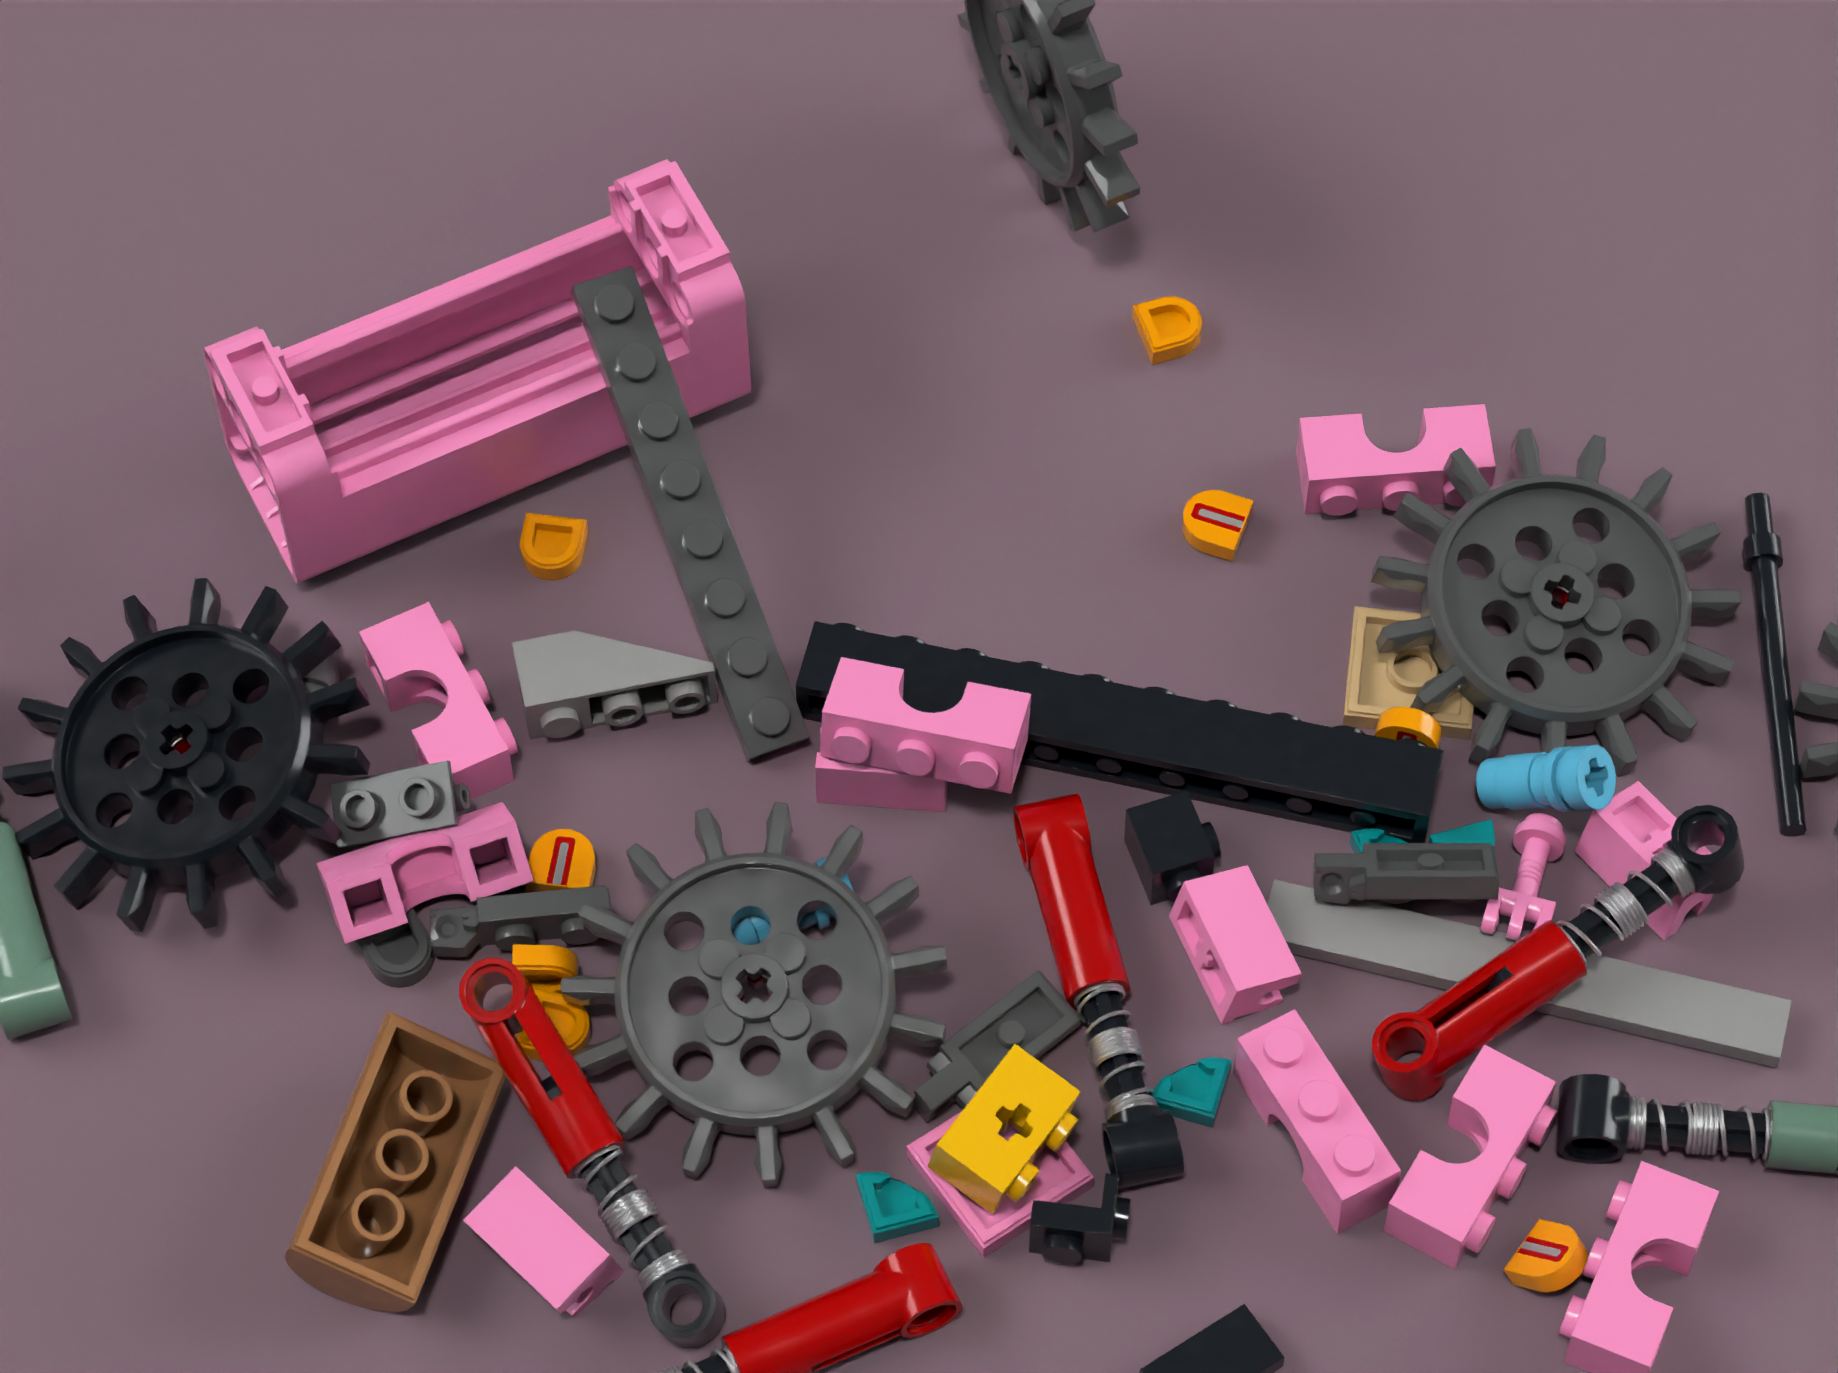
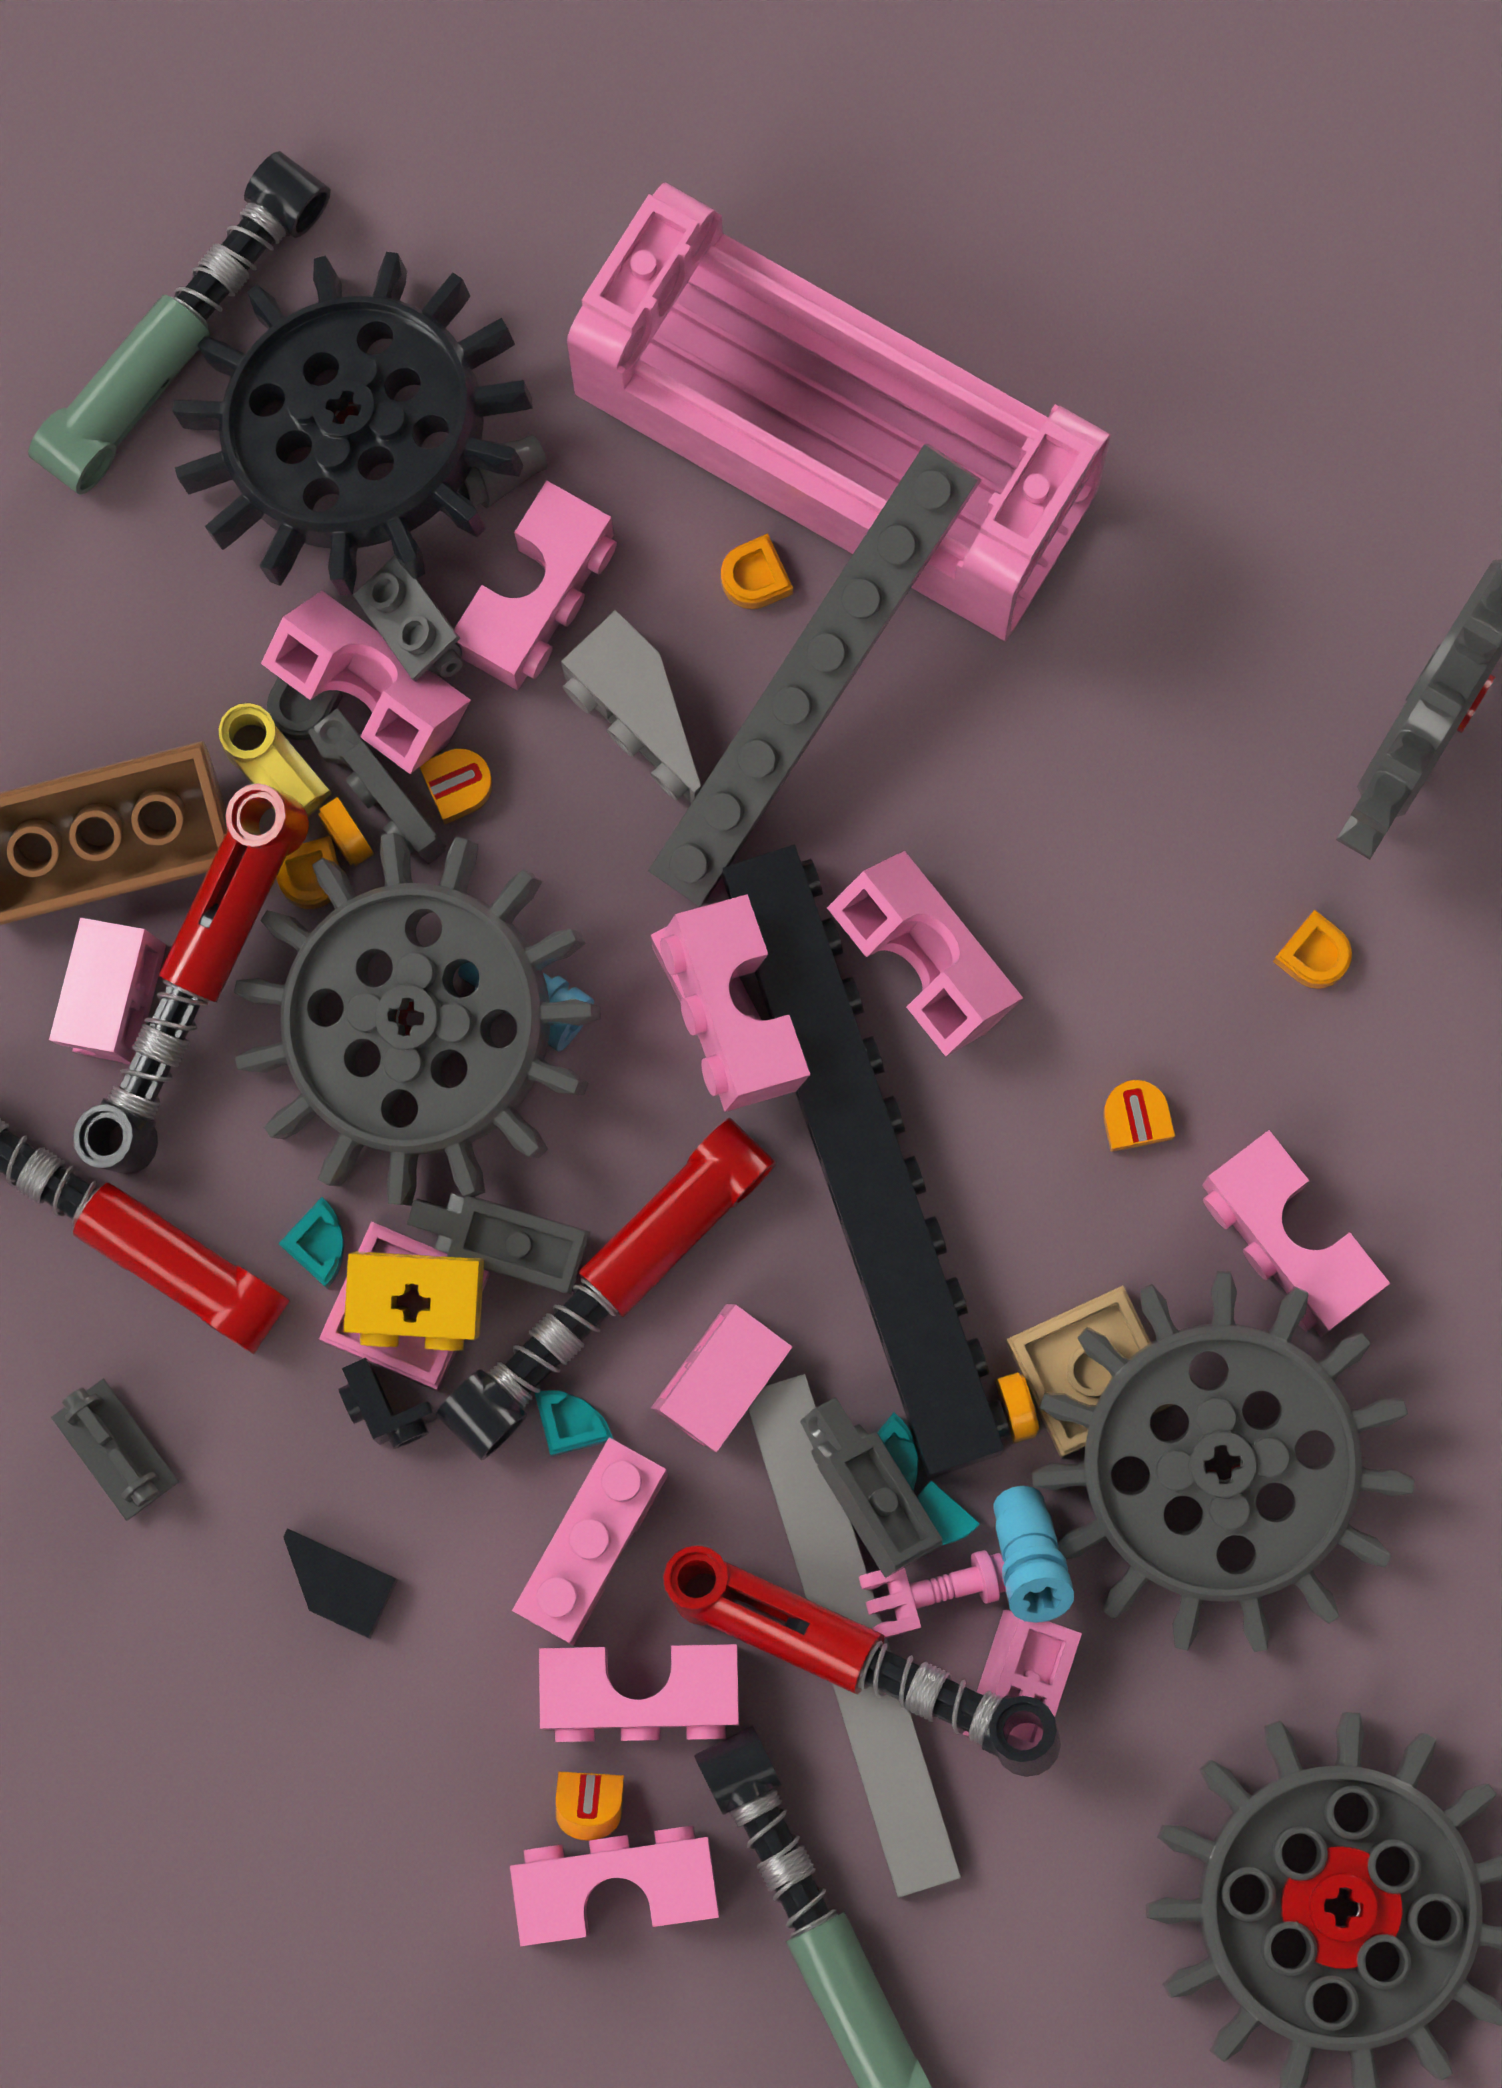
camera: 60 degrees right, 20 degrees up
black brick [1124,791,1221,905] -> none
black bar [1743,492,1807,837] -> none
none -> light yellow piece [218,703,331,817]
none -> bright pink arch [827,851,1023,1056]

